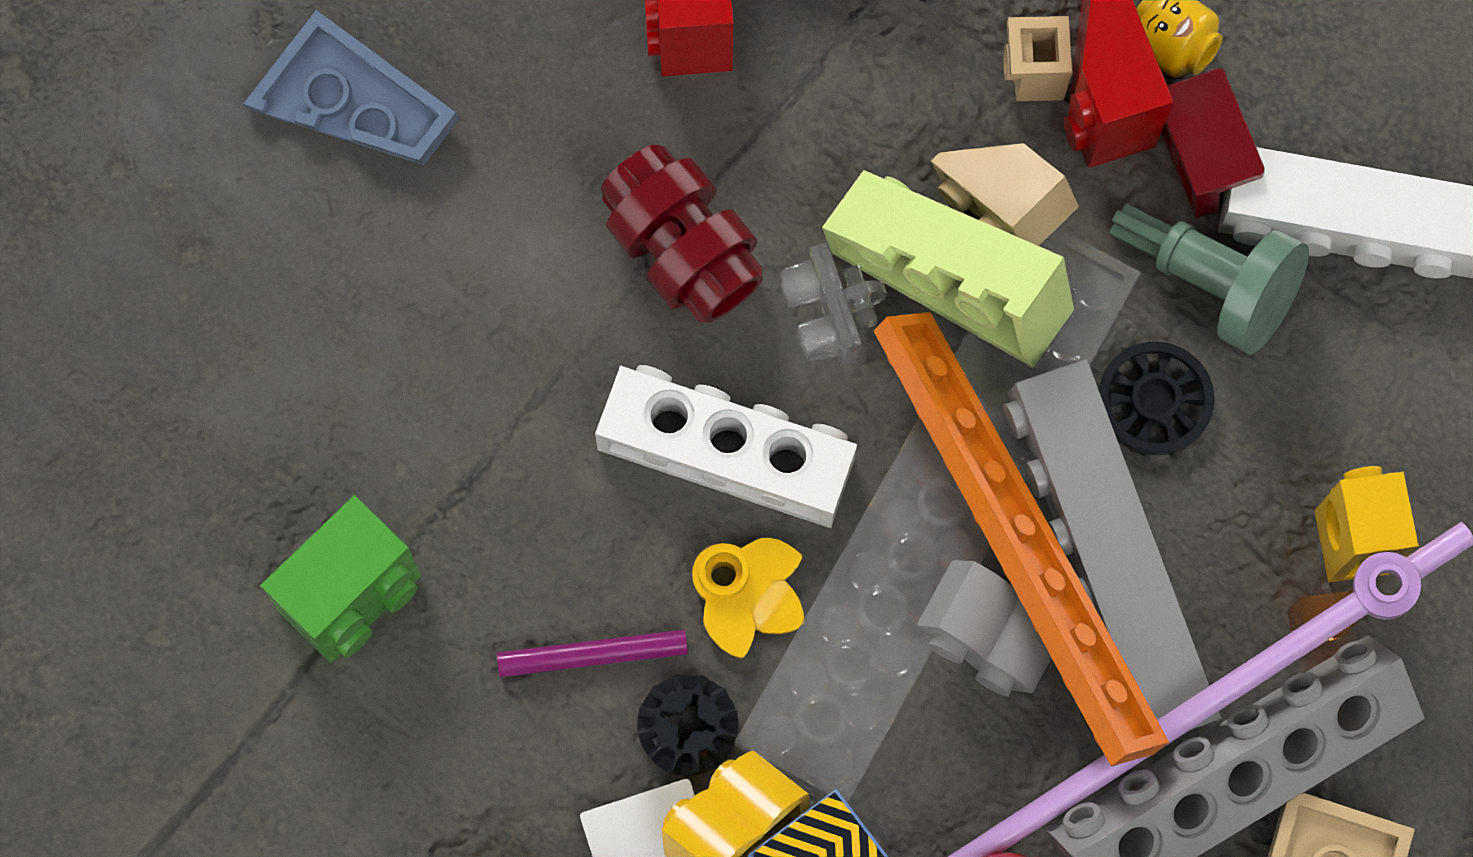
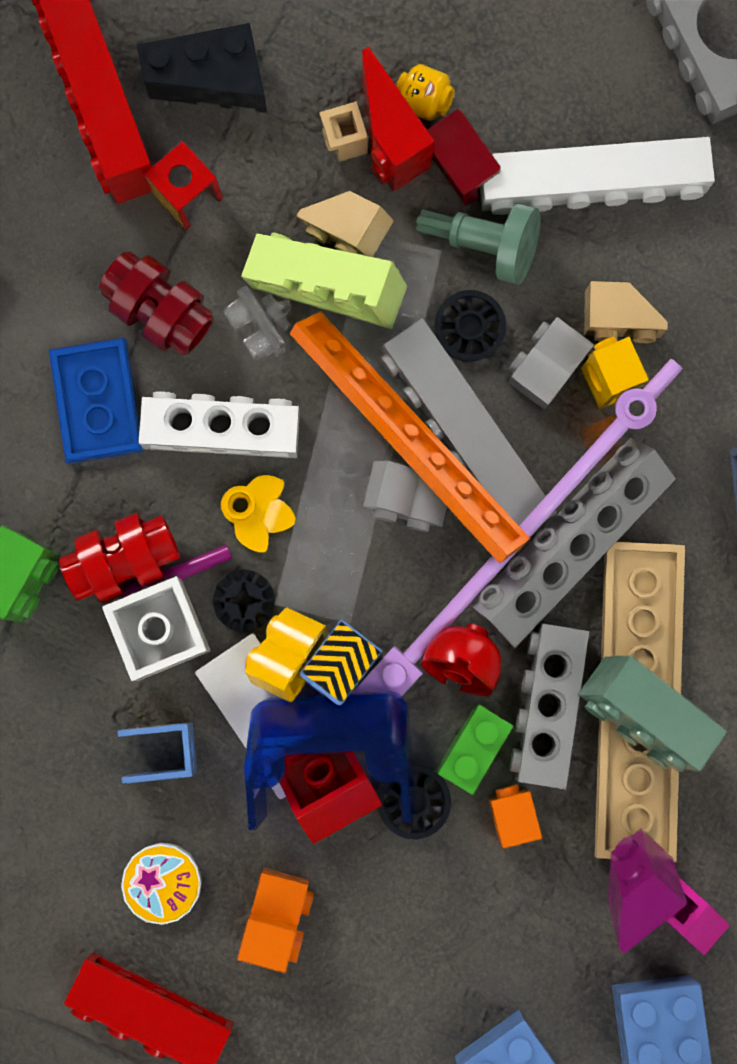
camera: 20 degrees left, 10 degrees up
none -> blue tile [49,338,144,464]
none -> red piece [59,512,181,604]
none -> white brick [102,576,211,681]
none -> red piece [144,141,223,231]
none -> light grey brick [508,317,594,410]
none -> tan slope [584,281,668,343]

